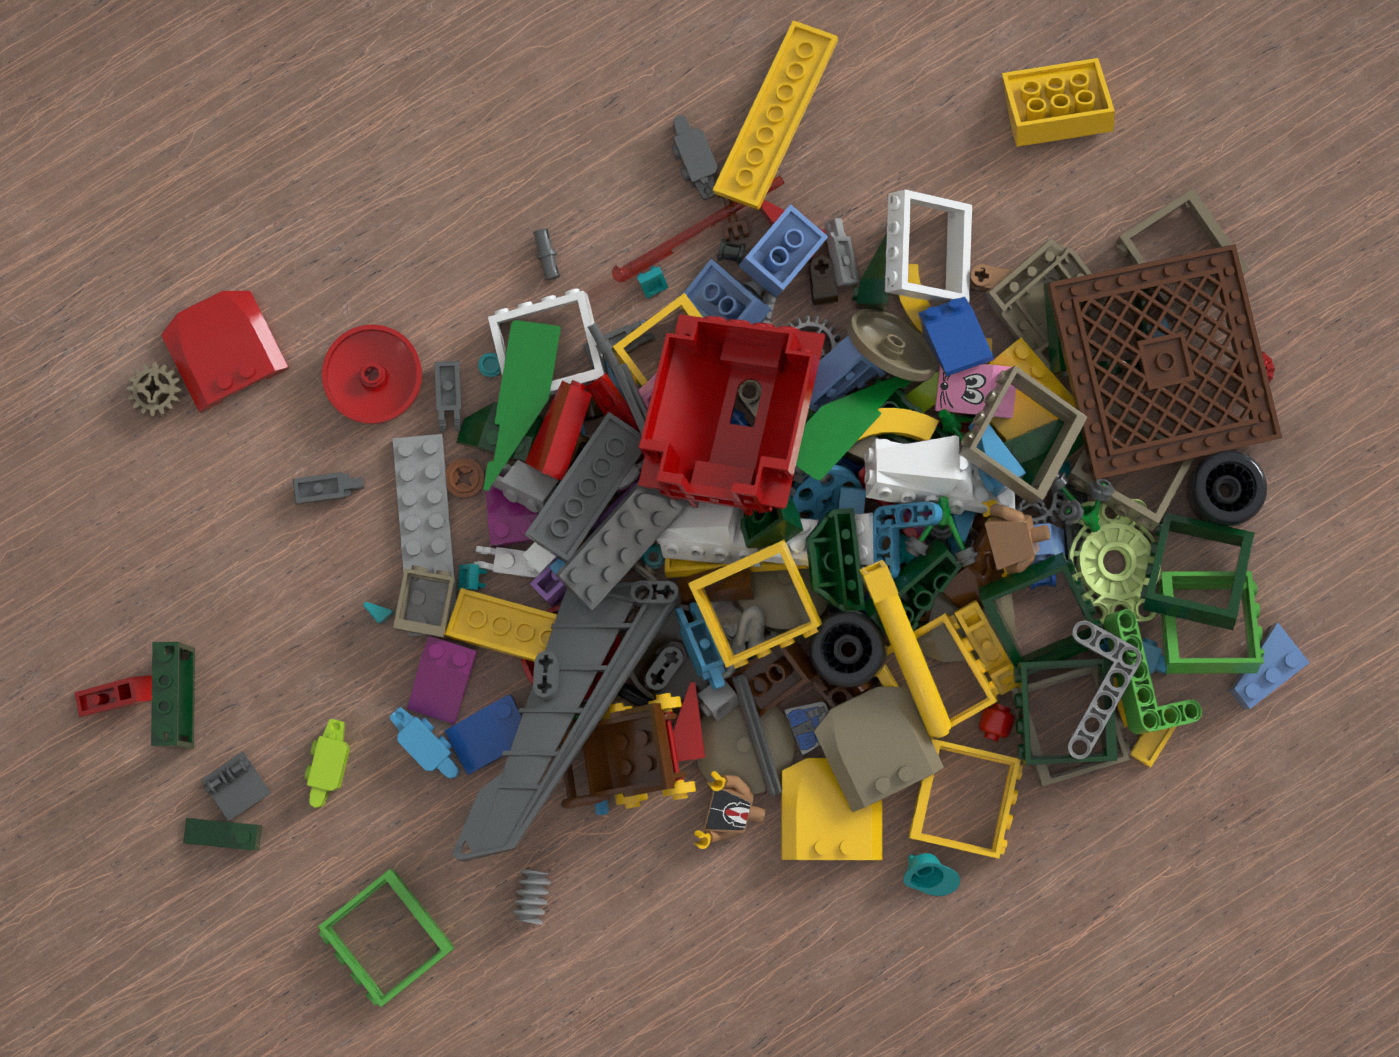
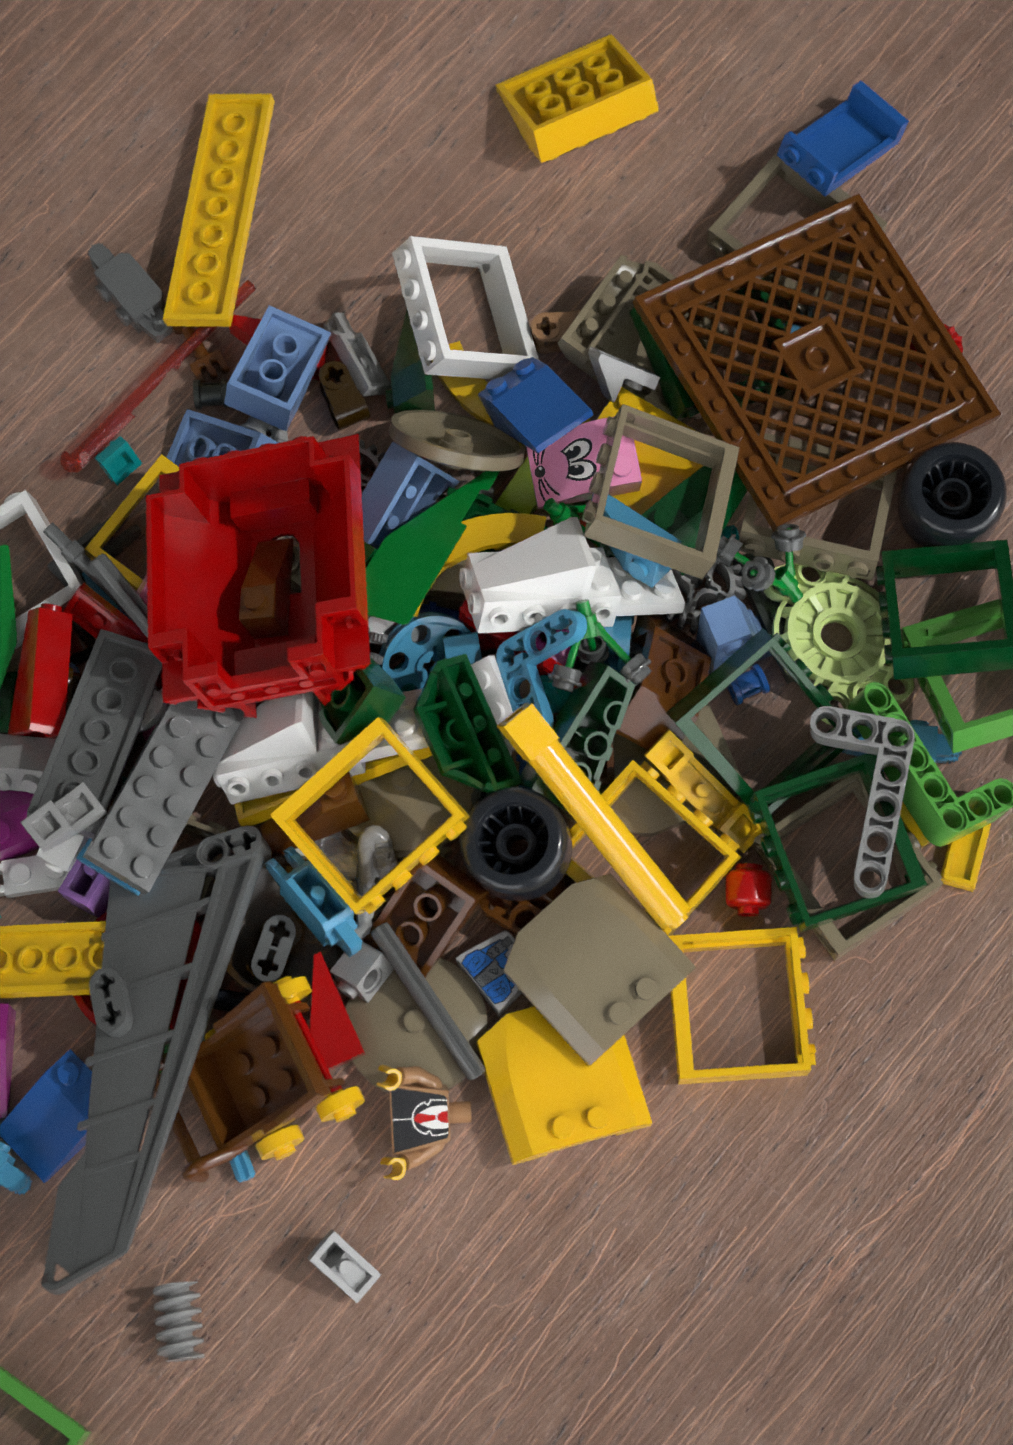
camera: 15 degrees left, 10 degrees down
teal plate [641,544,665,570] -> none
teal piece [903,853,960,896] -> none
medium nougat torso [982,499,1050,577] -> none
none -> light grey slope [21,782,107,852]
none -> reddish brown slope [239,538,293,639]
none -> light grey slope [307,1229,381,1303]
none -> light grey slope [588,347,660,403]
none -> blue panel [777,81,909,197]

